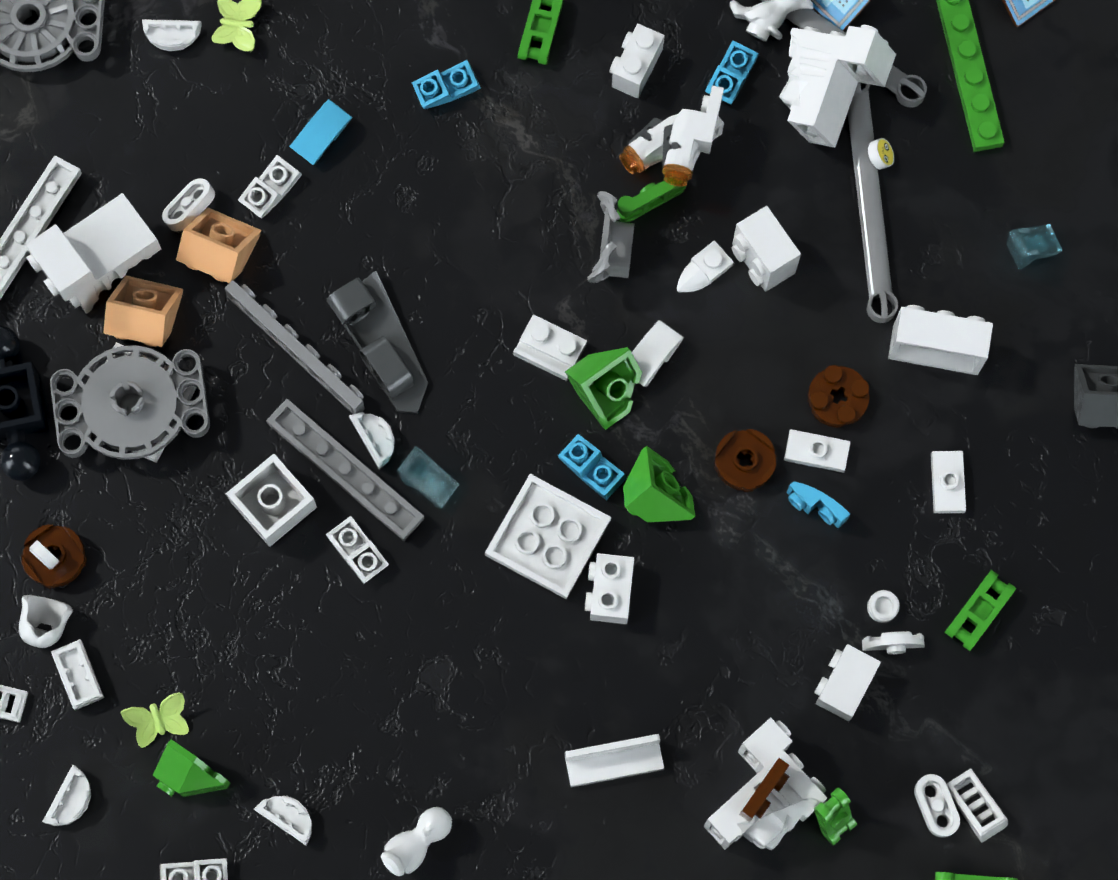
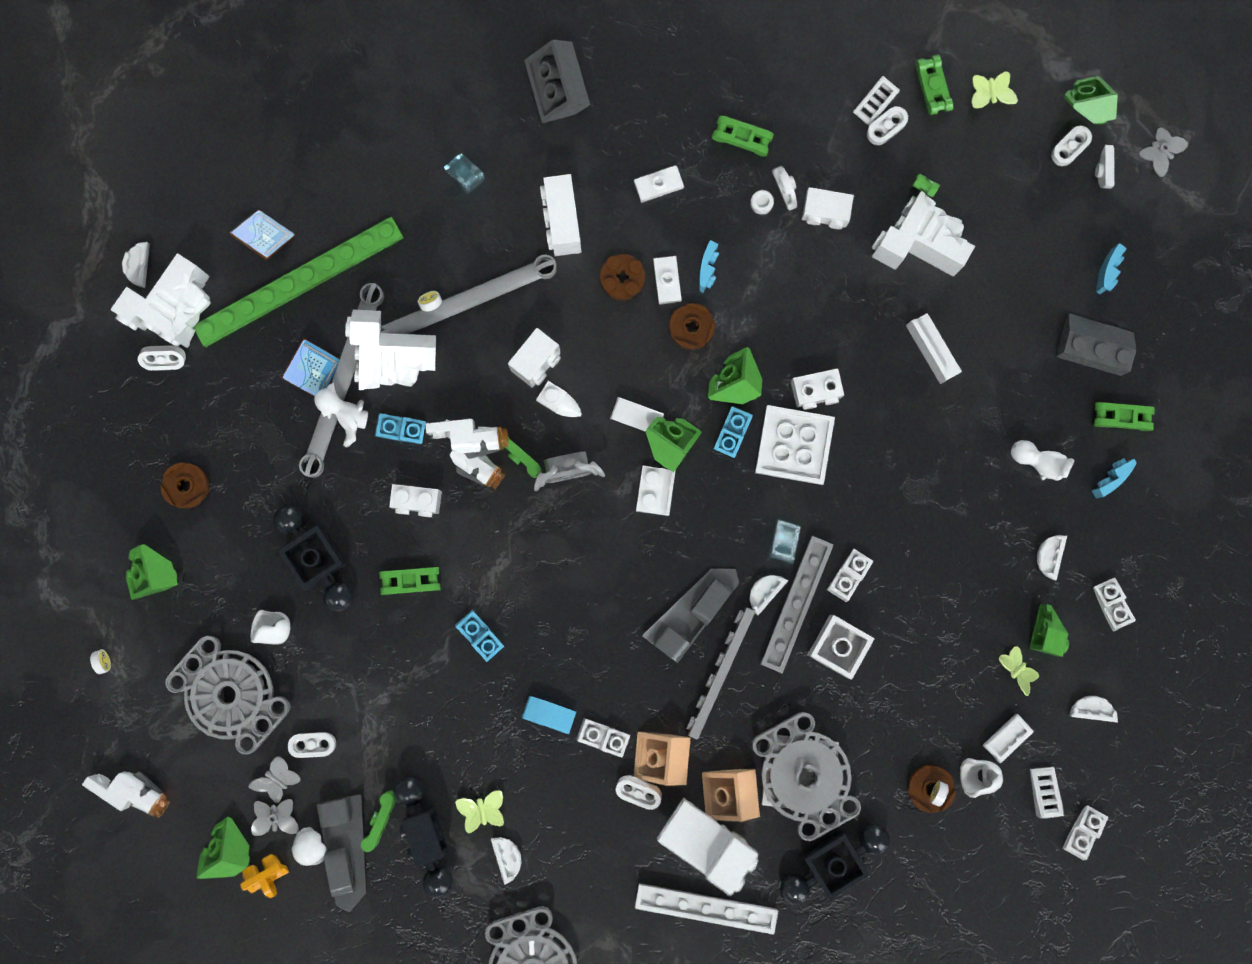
camera: 110 degrees left, 10 degrees up
reddish brown plate [739,758,790,822] -> none

